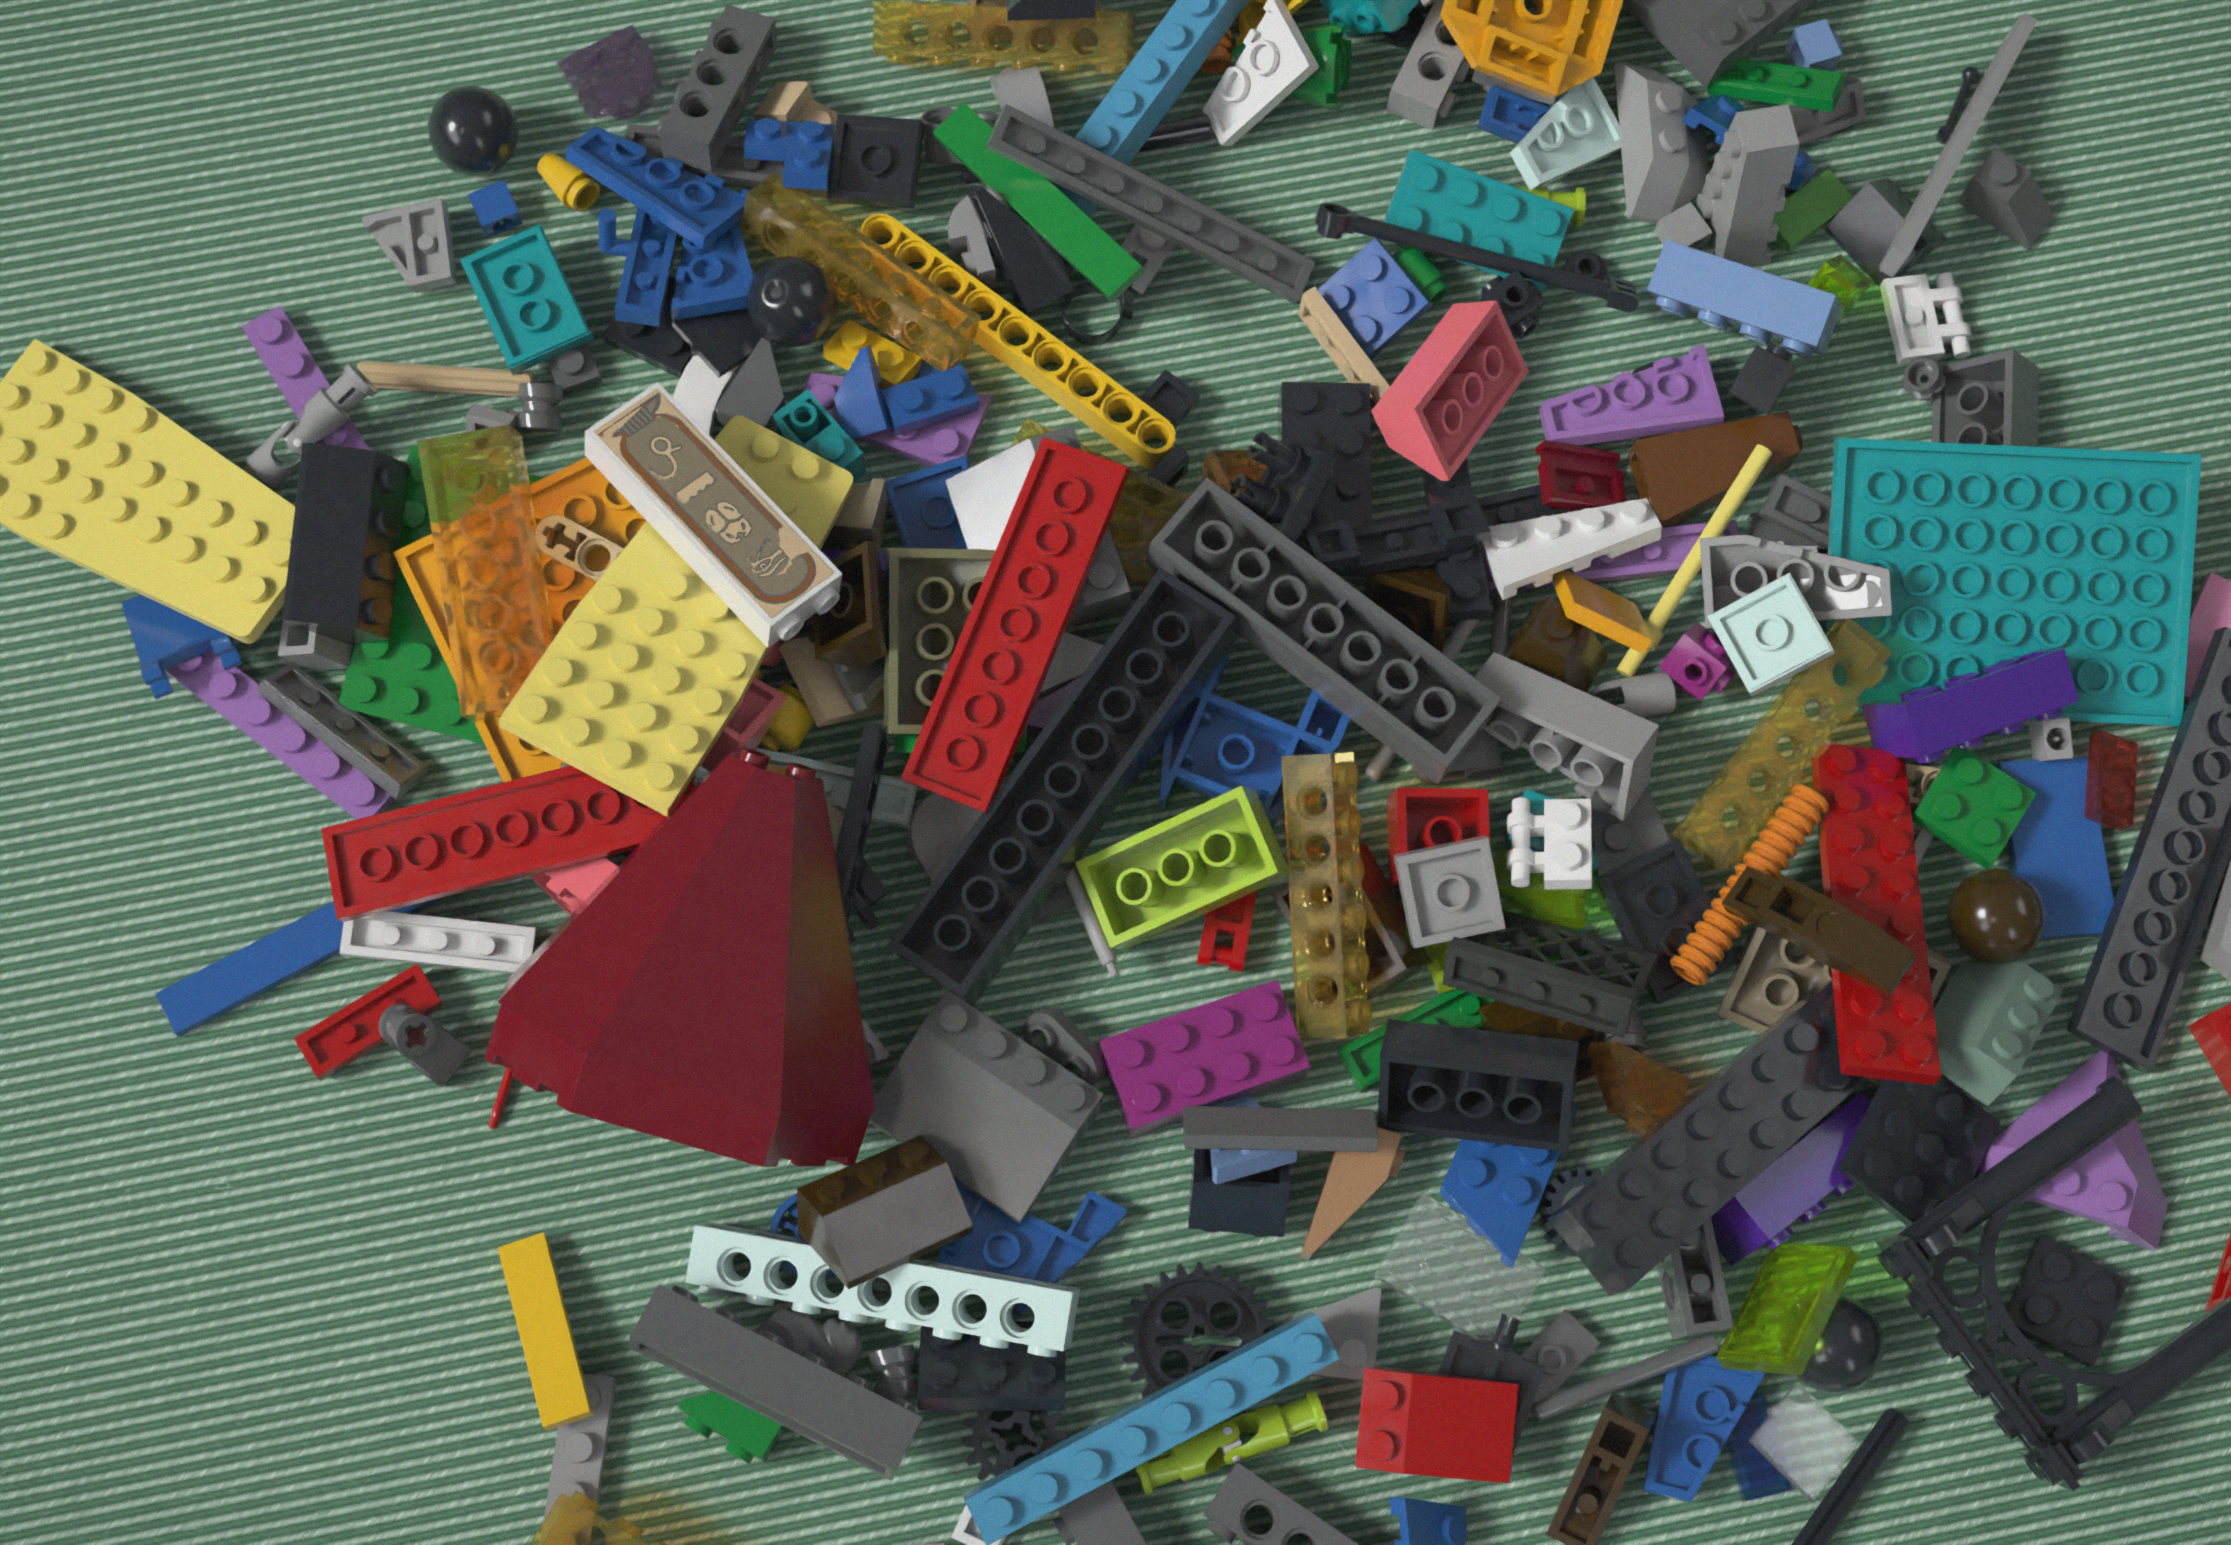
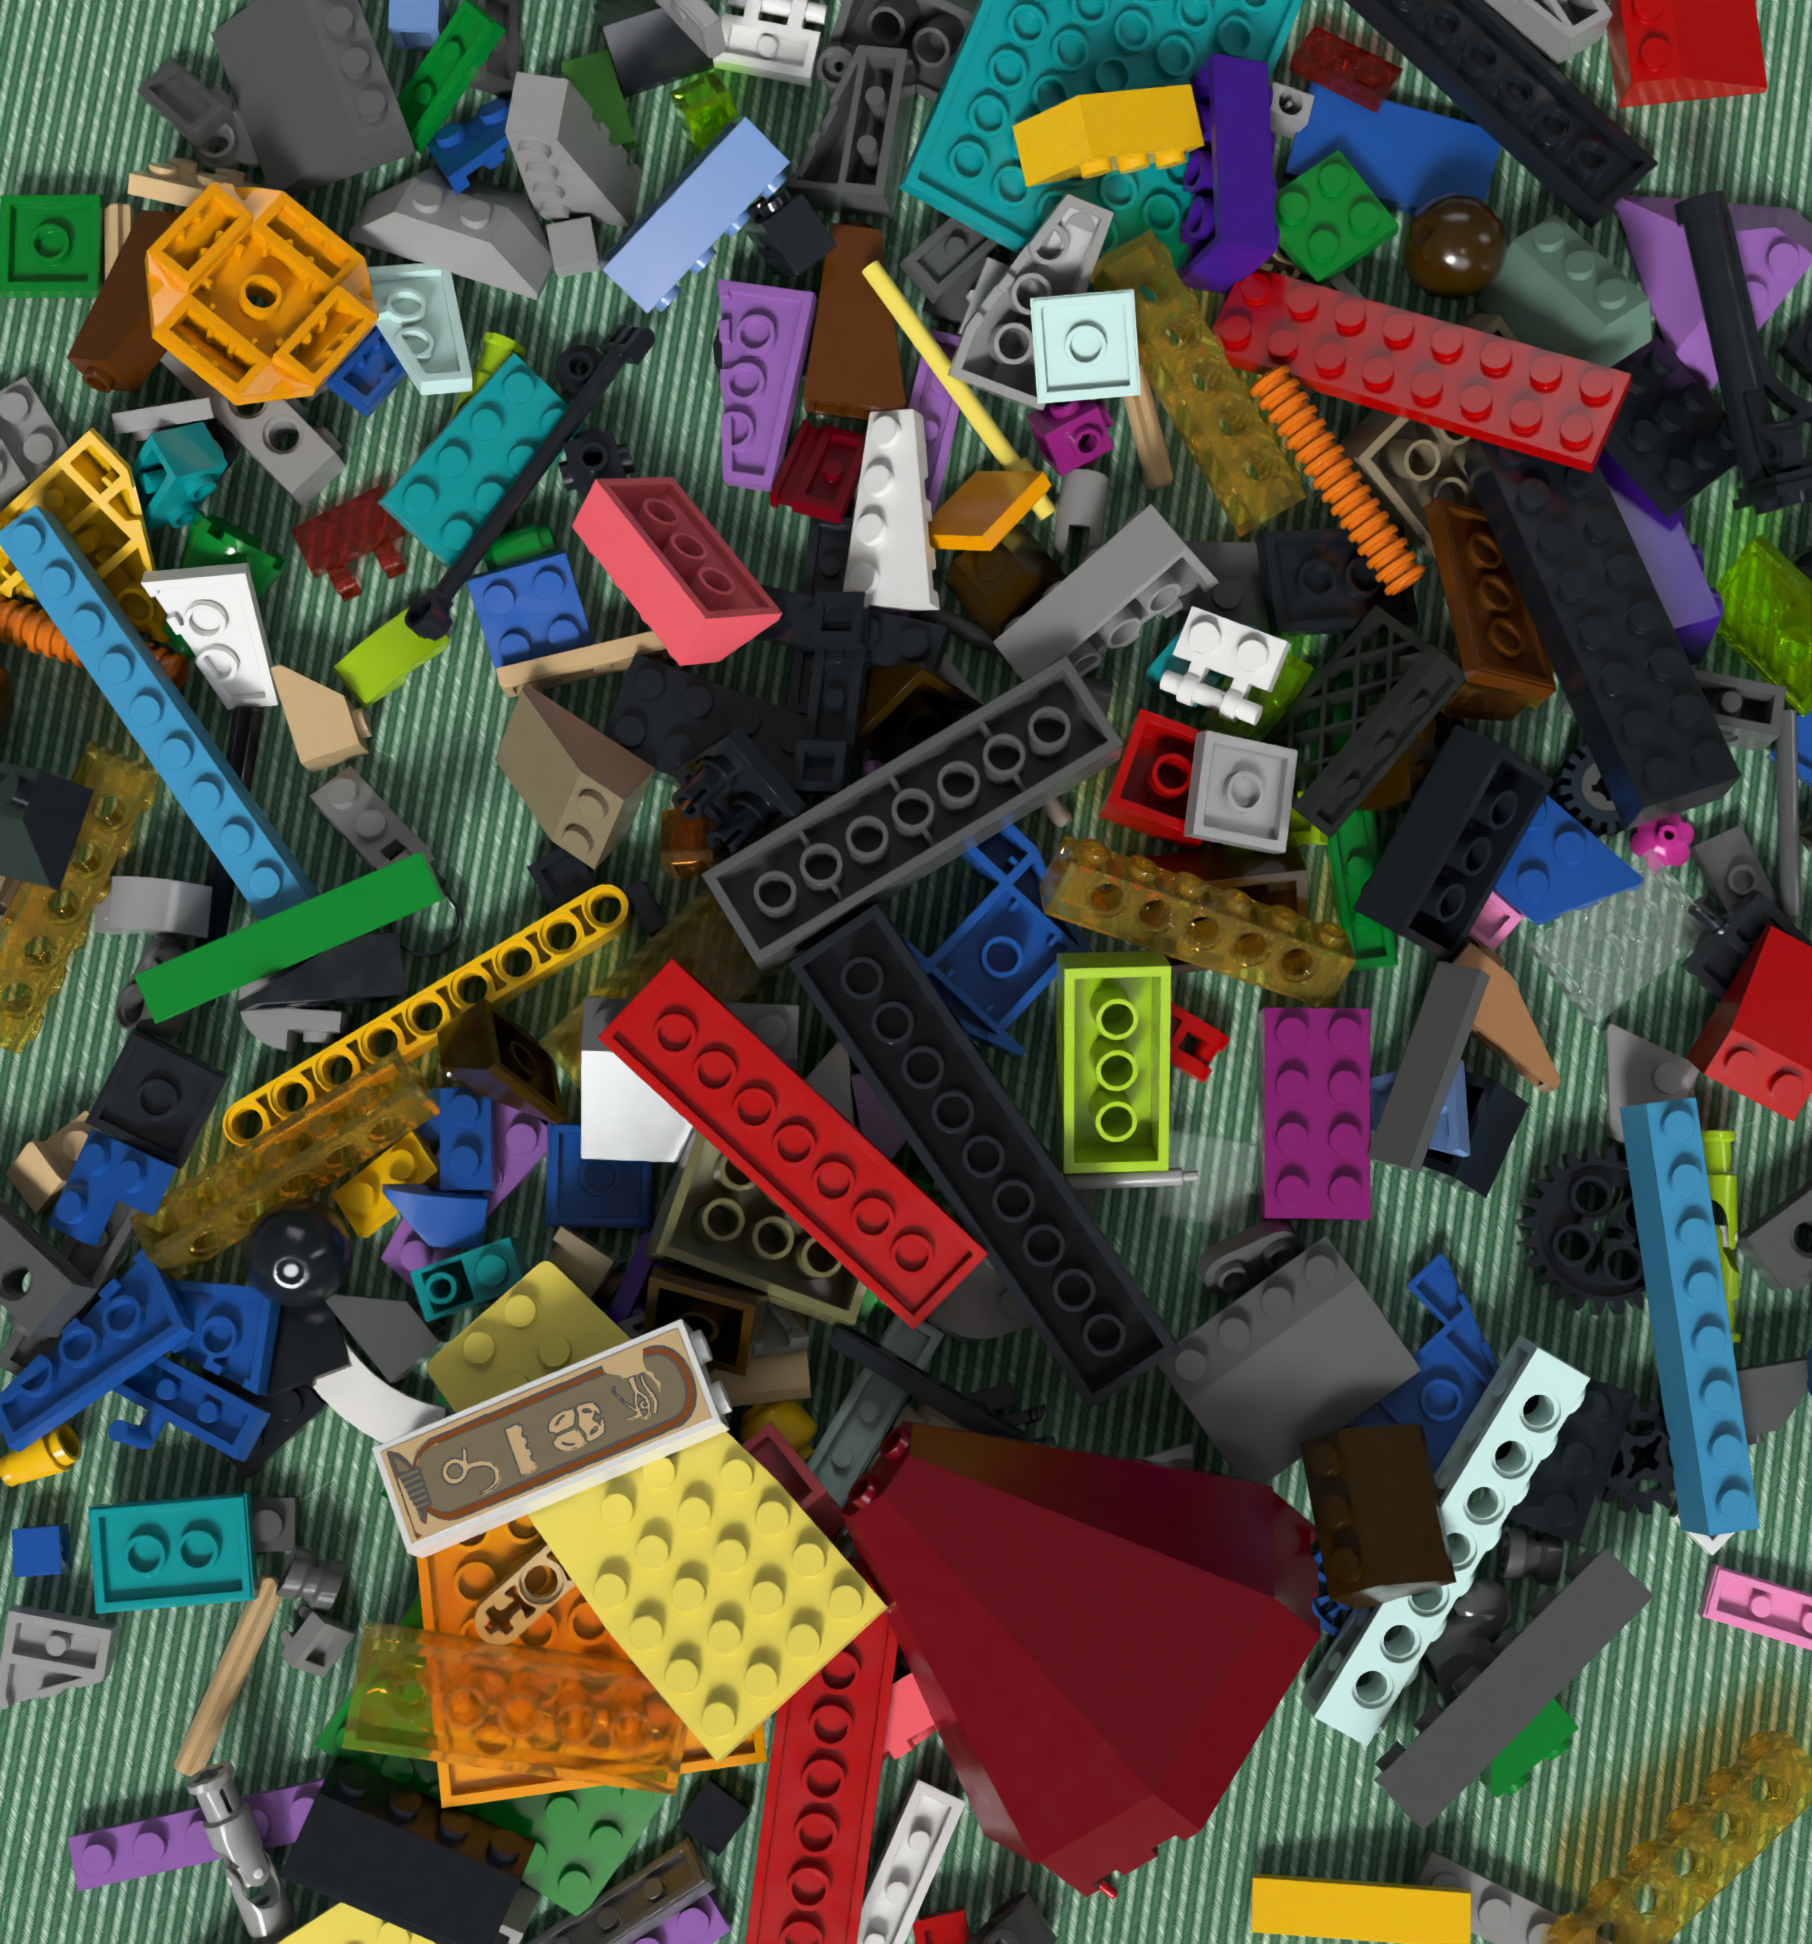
camera: 60 degrees left, 10 degrees up
dark grey plate [985,104,1315,303] -> none
dark brown slope [1722,866,1917,995] -> none
none -> tan slope [270,665,372,773]
none -> clear red plate [290,485,408,602]
none -> lime slope [333,607,450,709]
none -> dark brown slope [437,998,566,1125]
none -> dark tan slope [495,684,655,870]
none -> black tile [676,1777,752,1856]
none -> dark grey wedge [785,45,918,218]
none -> yellow wedge [1012,84,1205,187]
none -> tan axle [1123,345,1173,490]
none -> clear piece [1153,1130,1257,1230]
none -> reddish brown tile [1424,497,1557,700]
none -> bright pink tile [1466,890,1524,951]
none -> dark pink plant [1629,813,1695,871]

